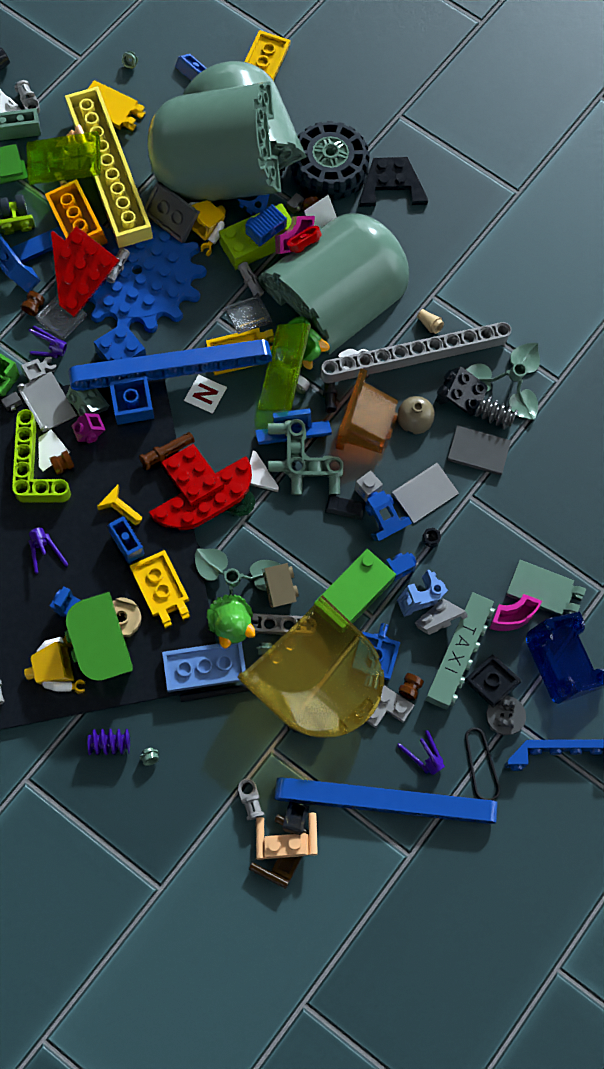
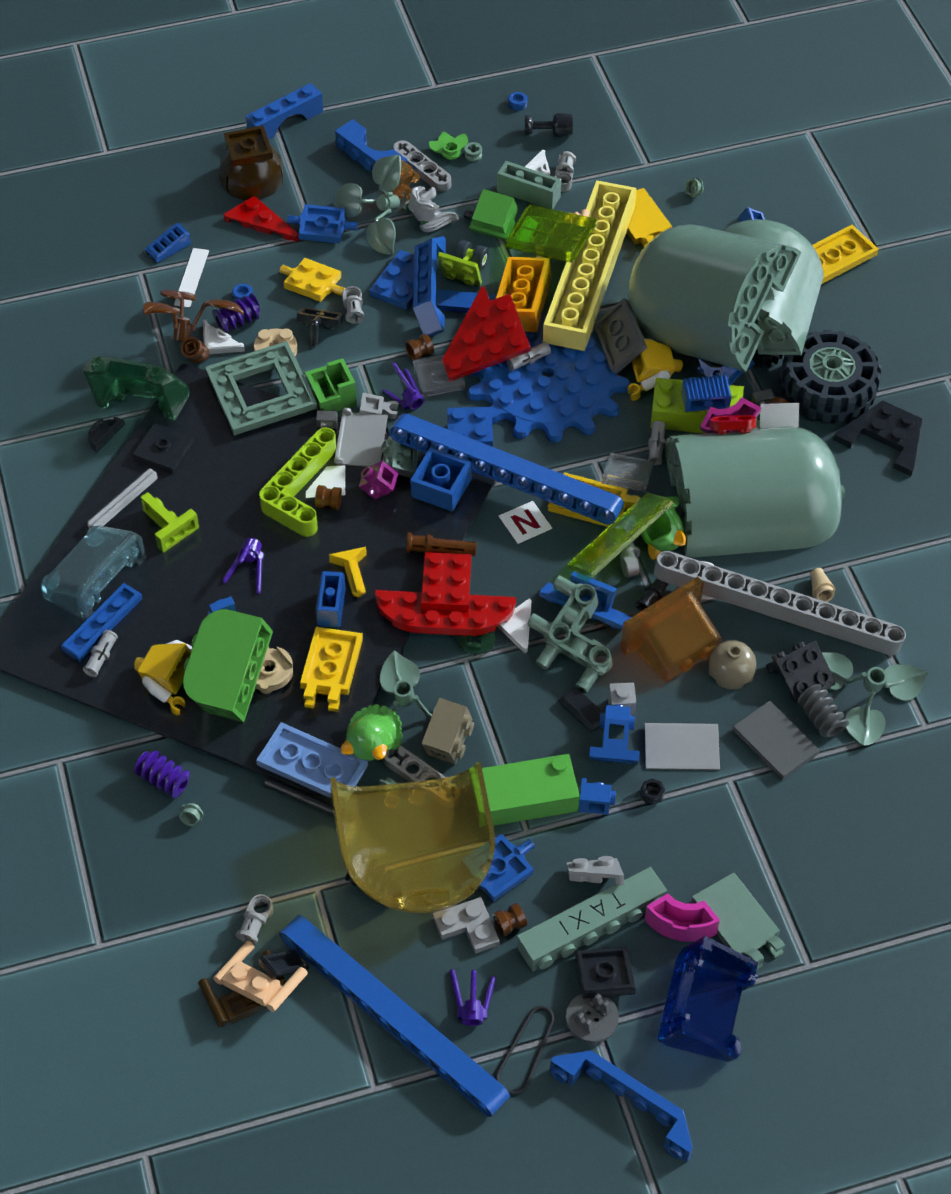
camera: 40 degrees right, 15 degrees down
medium blue tile [397,570,448,617] -> none

